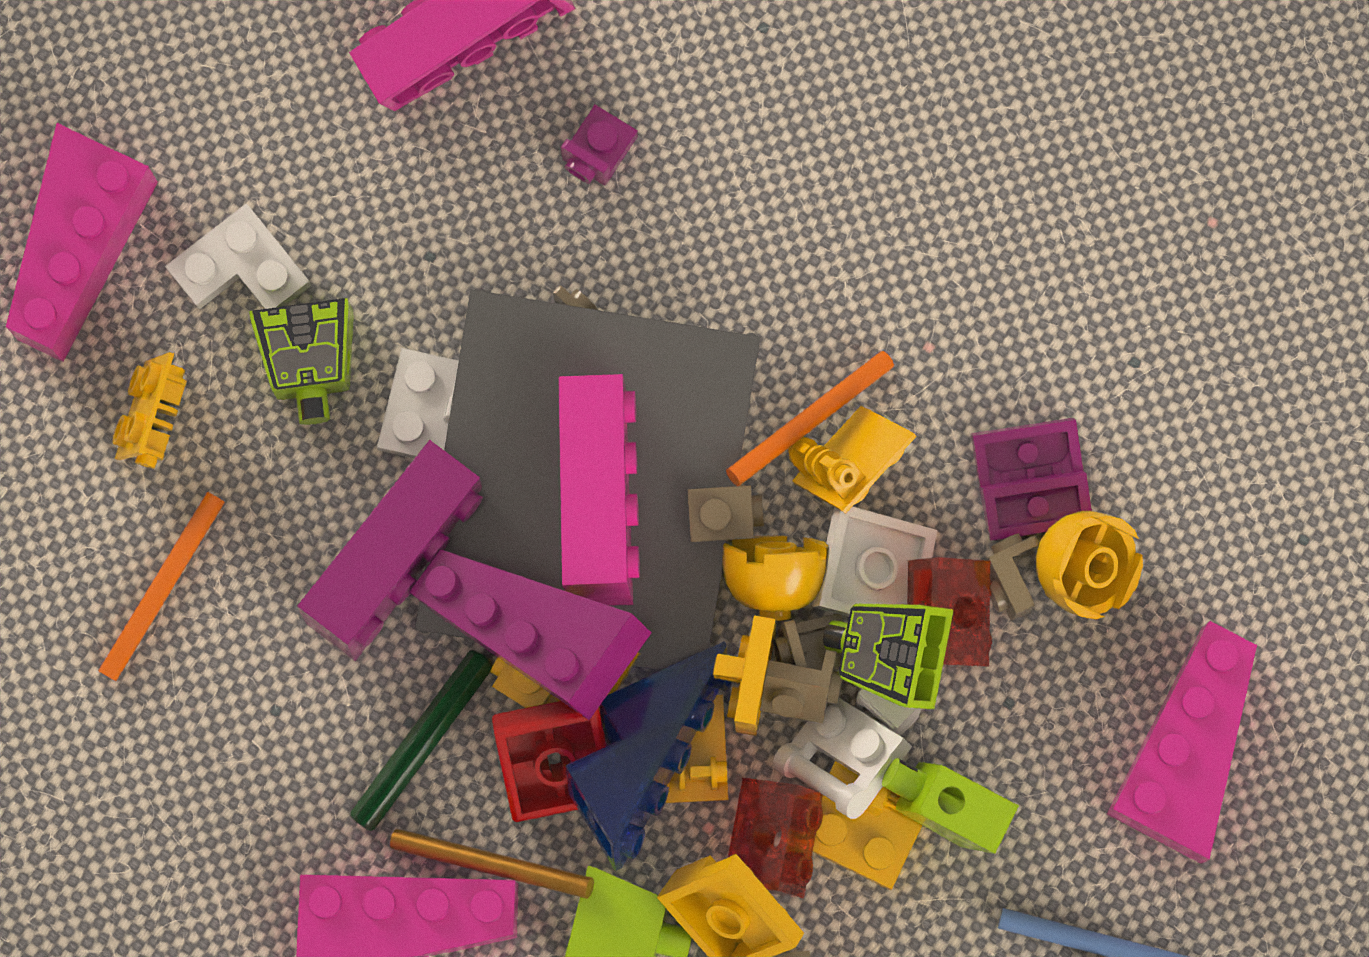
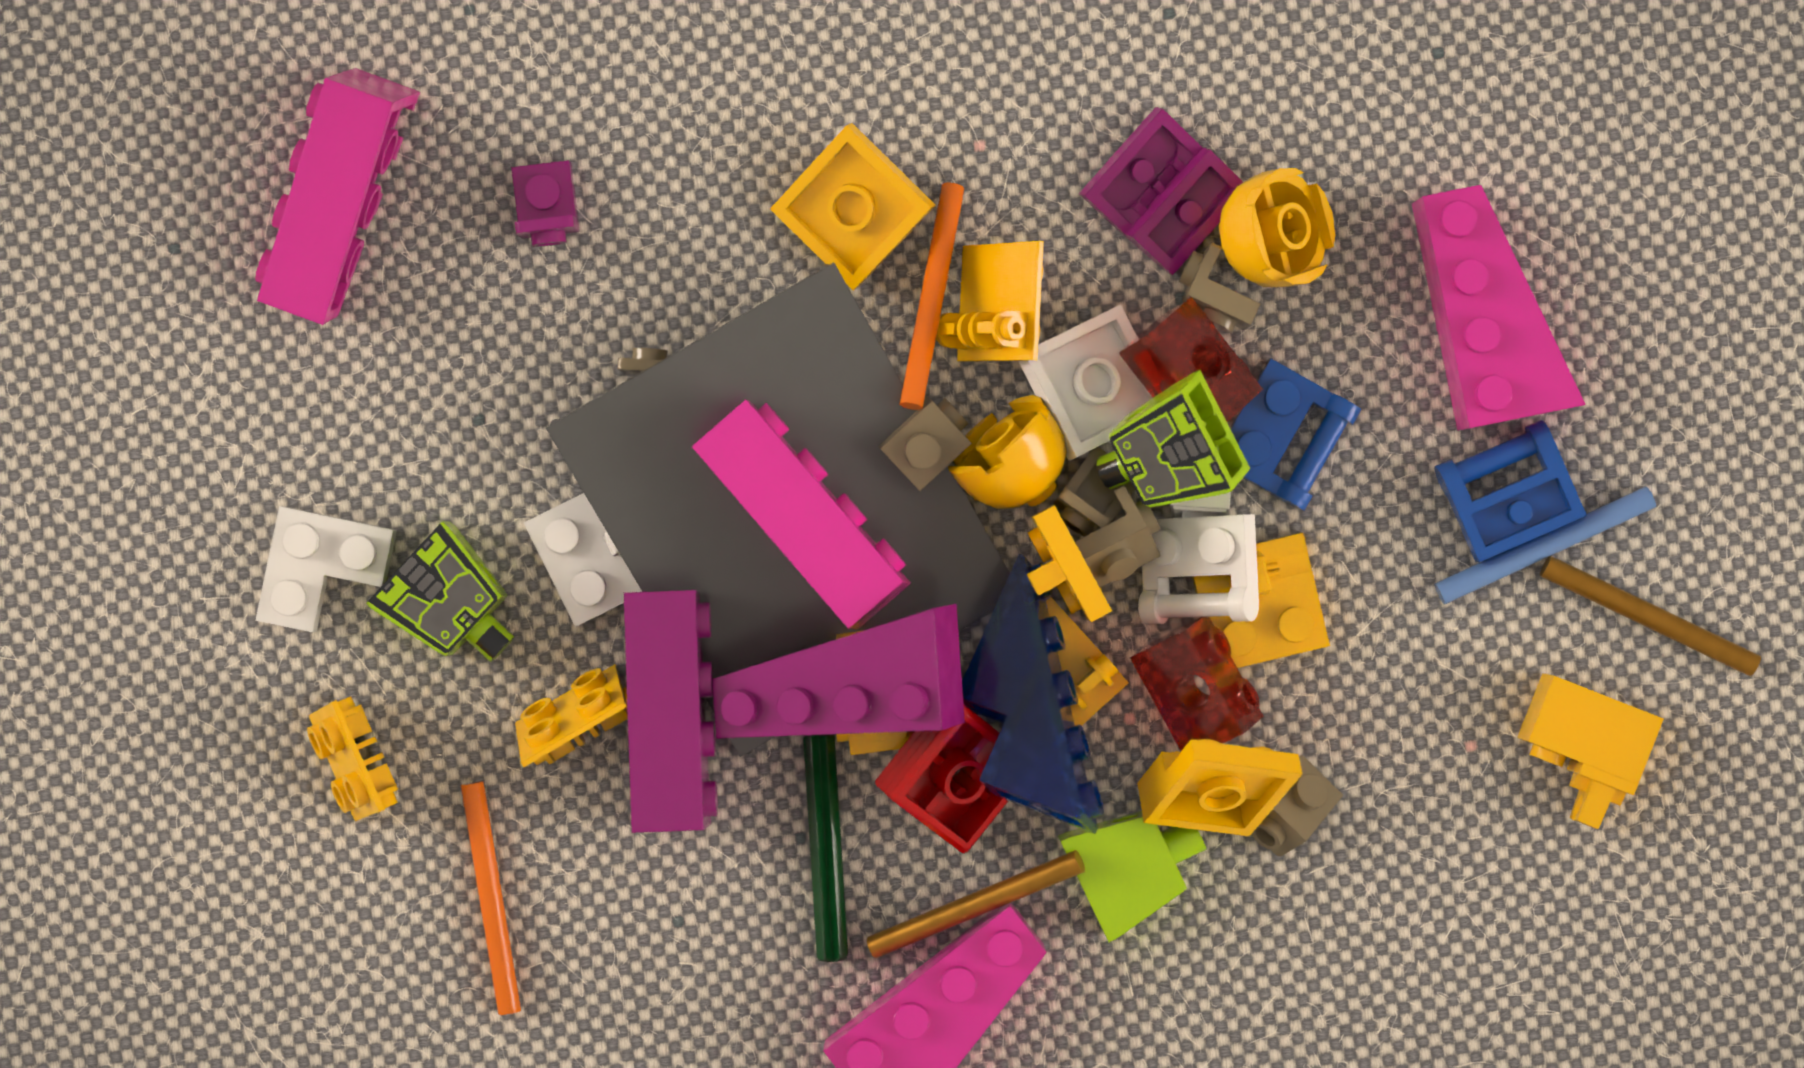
camera: 40 degrees left, 10 degrees up
dark pink wedge [6,123,158,362] -> none
lime torso [882,758,1019,854] -> none
none -> yellow hinge [515,664,628,767]
none -> yellow hinge [770,123,936,291]
none -> blue plate [1230,359,1361,511]
none -> blue plate [1434,420,1587,562]

